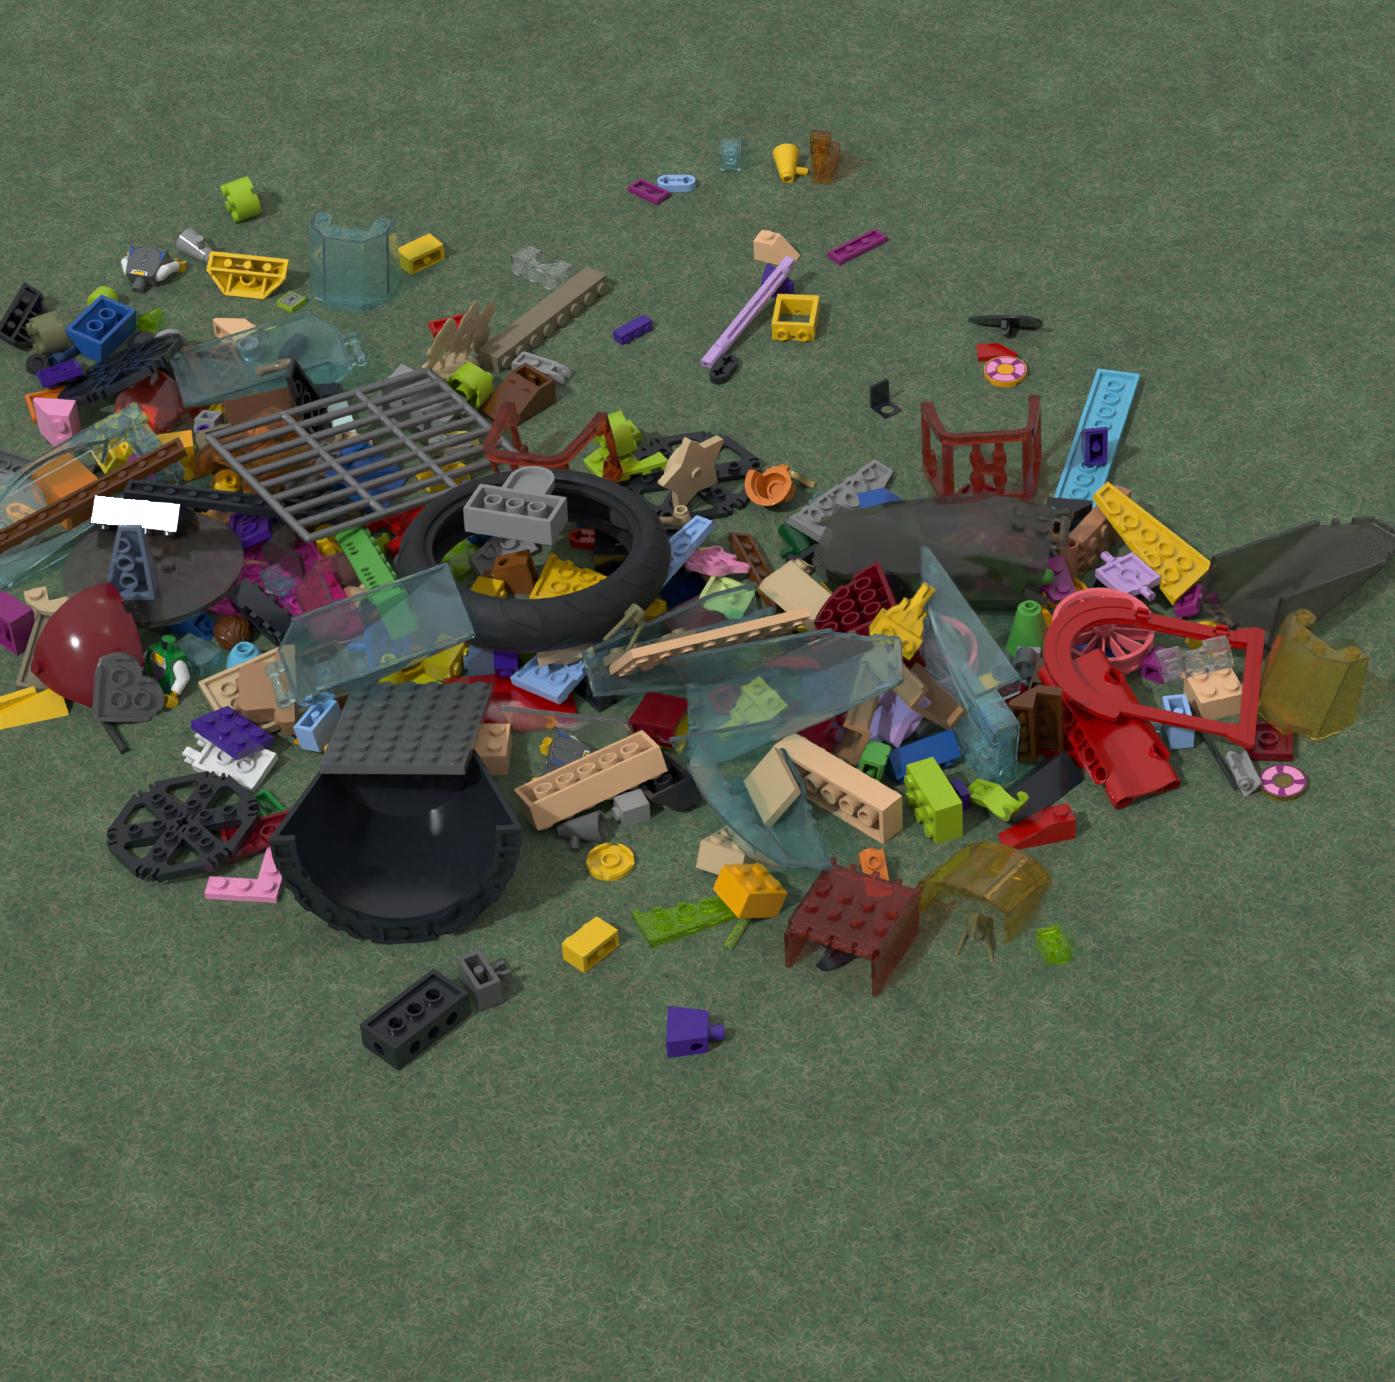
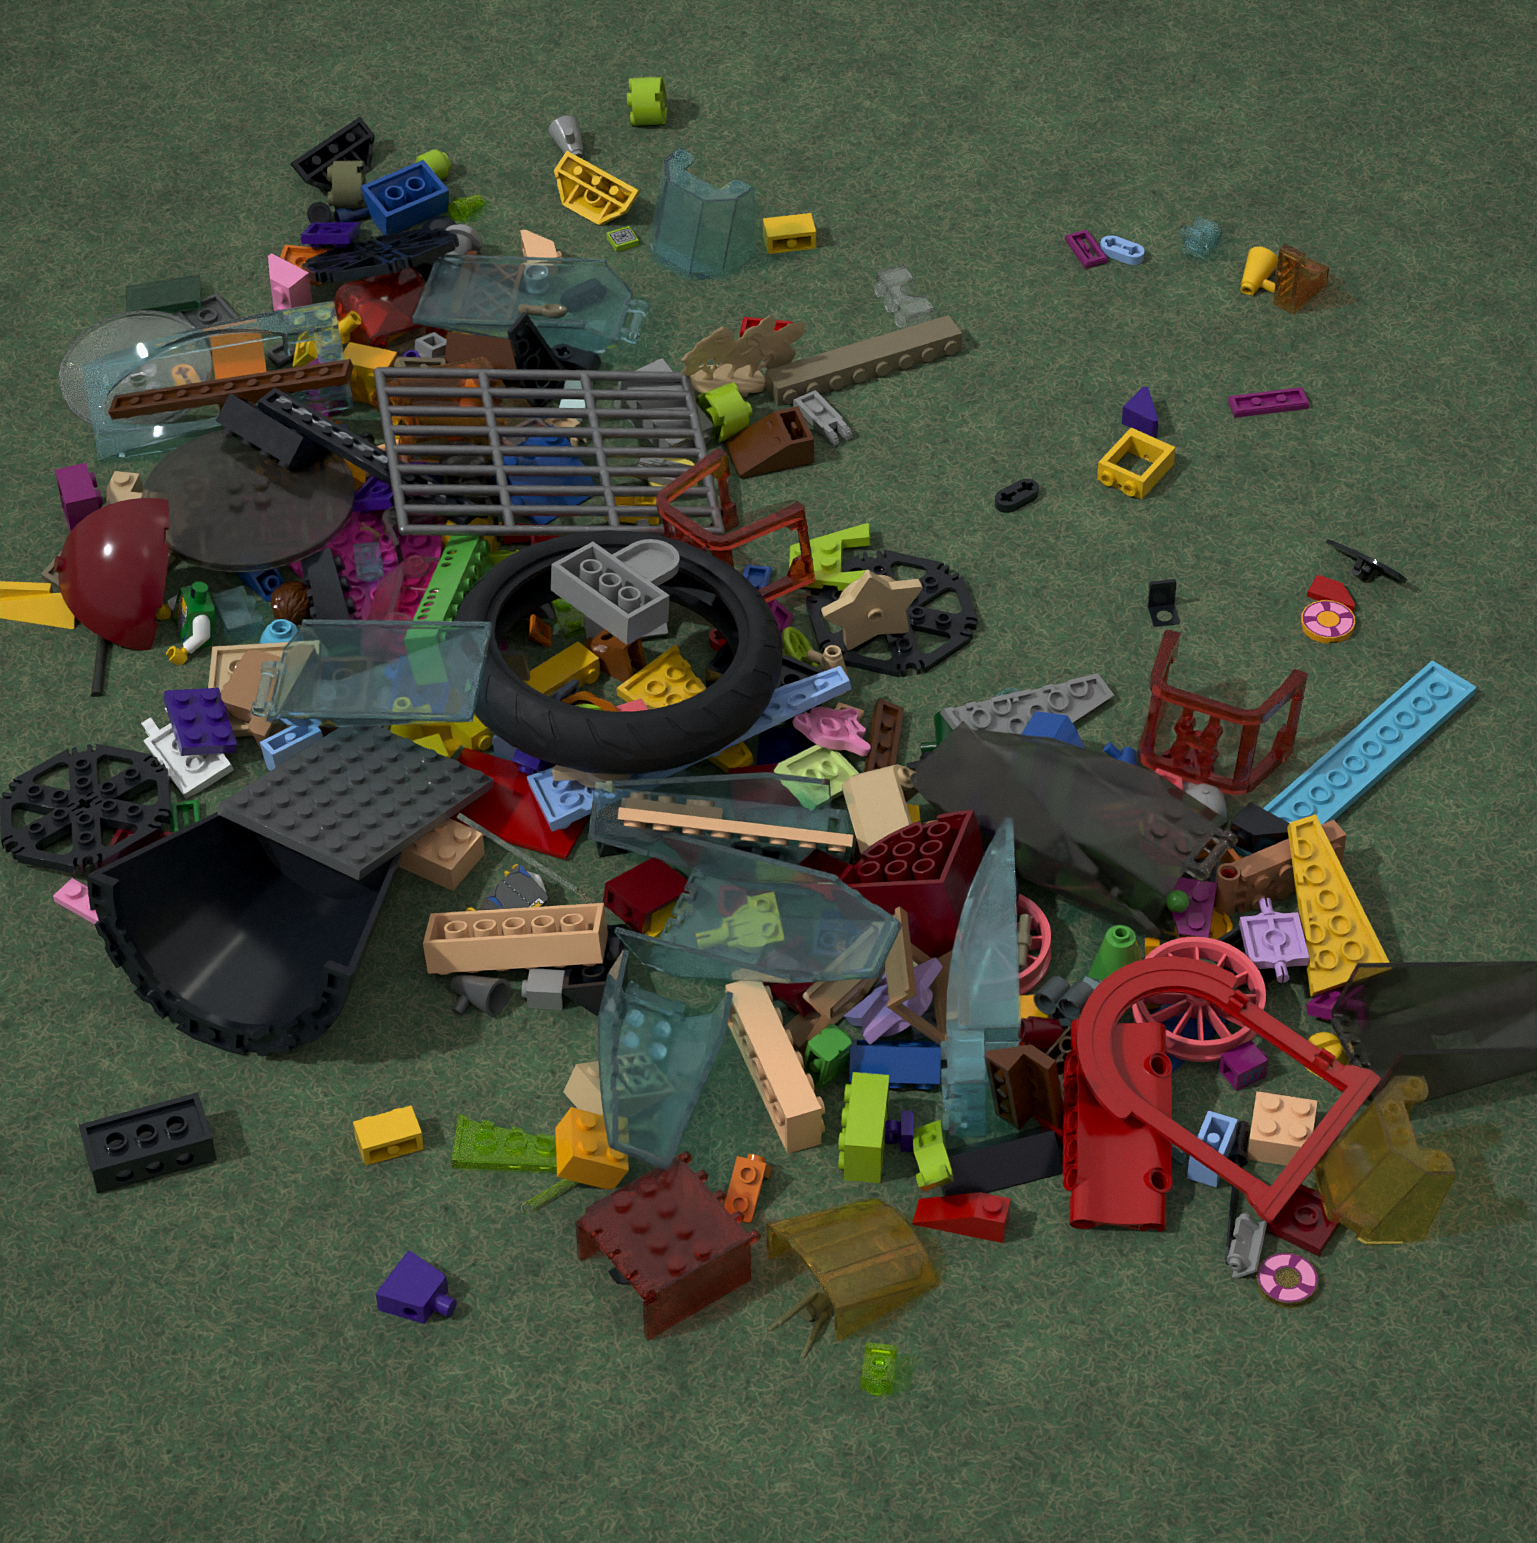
camera: 25 degrees right, 5 degrees up
dark grey plate [92,652,164,722] -> none
sand blue wedge [106,524,159,600] -> none
dark grey torso [121,245,187,293] -> none
dark grey brick [457,949,512,1011] -> none
yellow tile [586,843,635,881] -> none
lime brick [591,410,637,461] -> none
olive plant [603,603,647,654] -> none
dark purple piece [613,314,653,345] -> none
lavender piece [700,256,796,369] -> none
tan tile [744,747,801,827] -> none
orange helmet [745,464,816,506] -> none
light nougat slope [753,230,800,265] -> none
yellow brick [869,582,936,660] -> none
dark purple slope [1081,427,1108,466] -> none
clear arch [1155,635,1234,683] -> none

